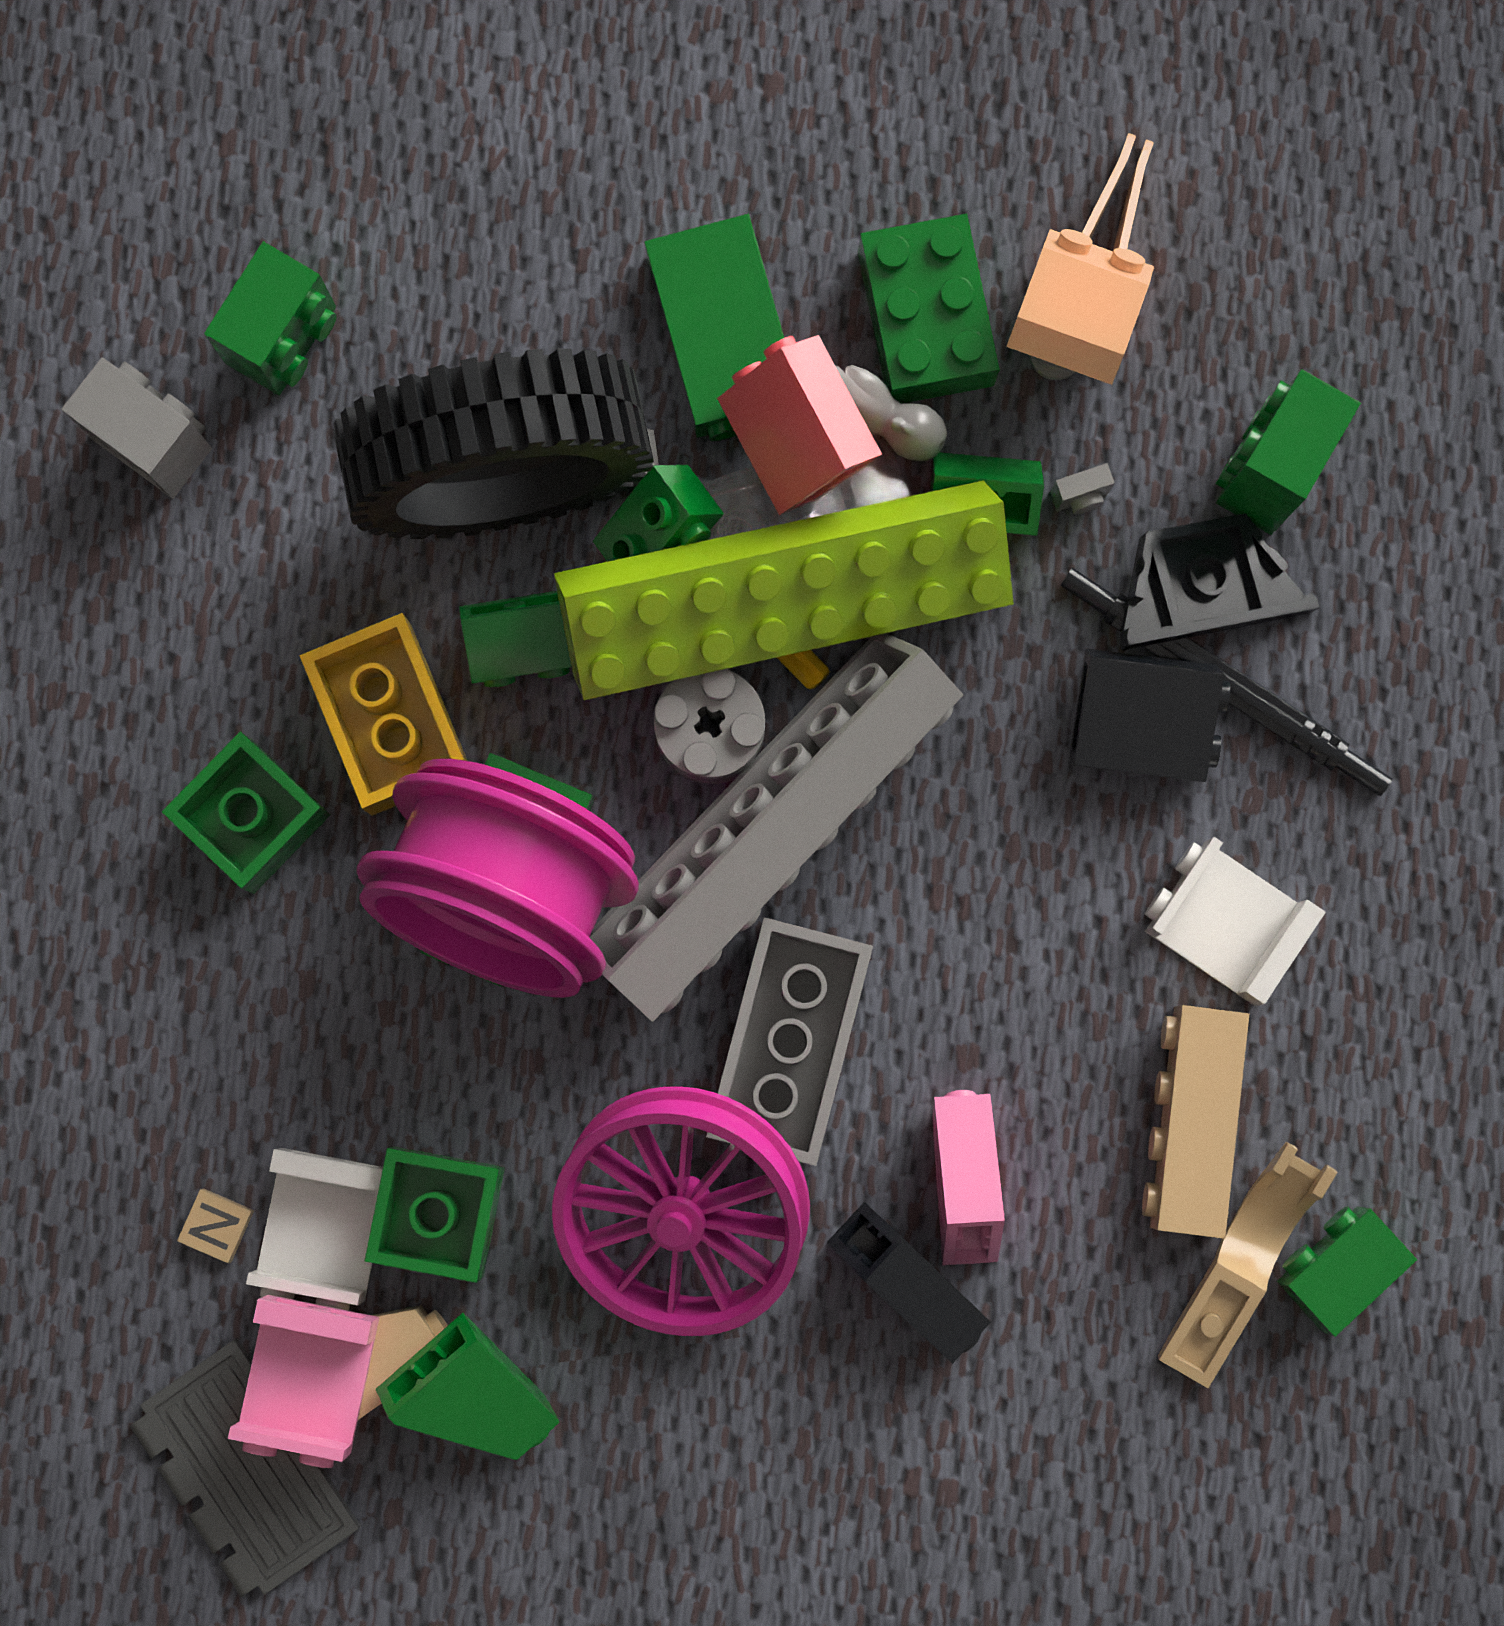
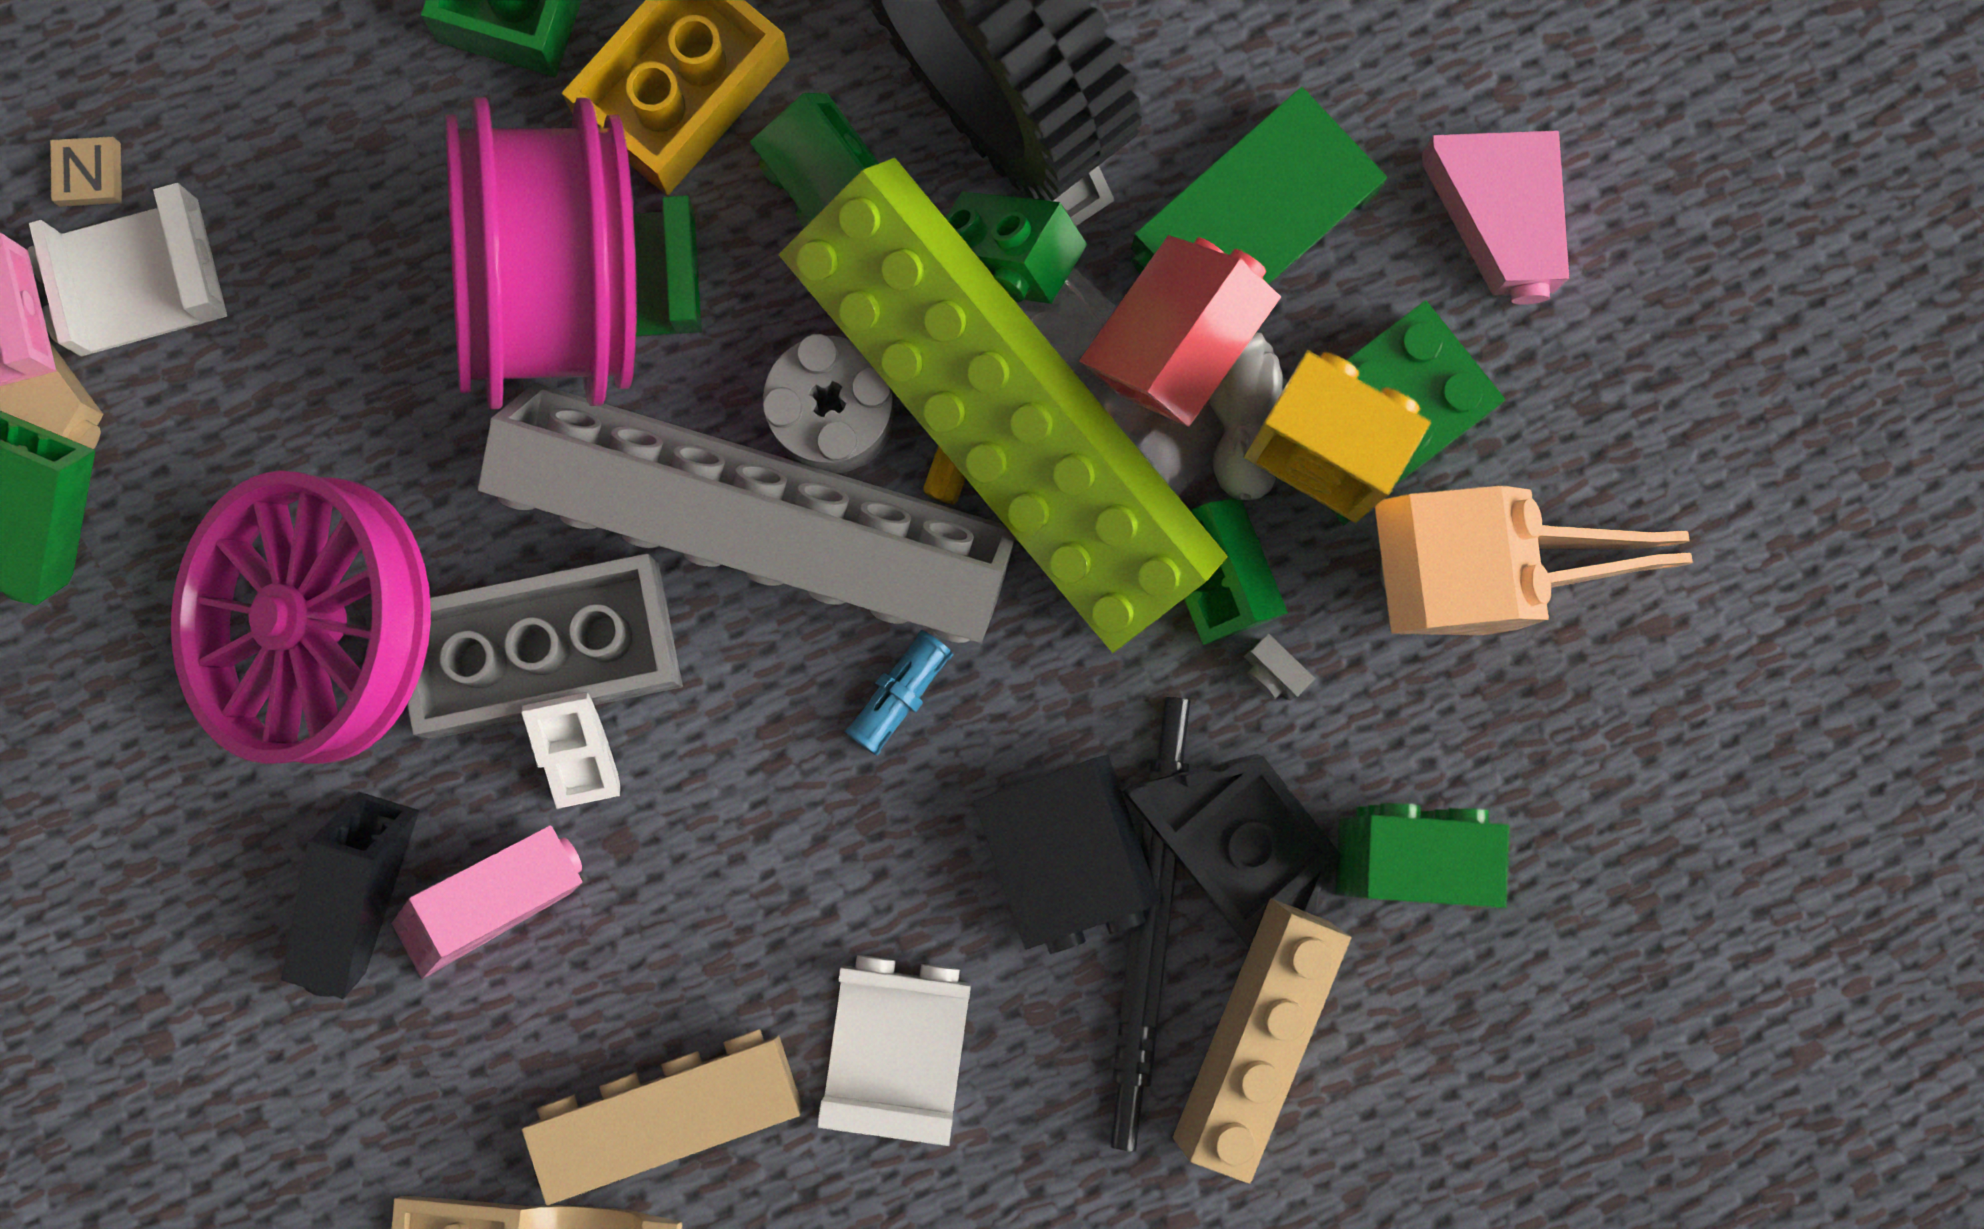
camera: 60 degrees right, 0 degrees up
green brick [364,1147,505,1283] -> none
none -> white slope [521,692,620,809]
none -> dark azure pin [844,630,954,756]
none -> tan brick [1172,898,1352,1184]
none -> yellow brick [1243,351,1431,523]
none -> bright pink slope [1422,131,1569,305]

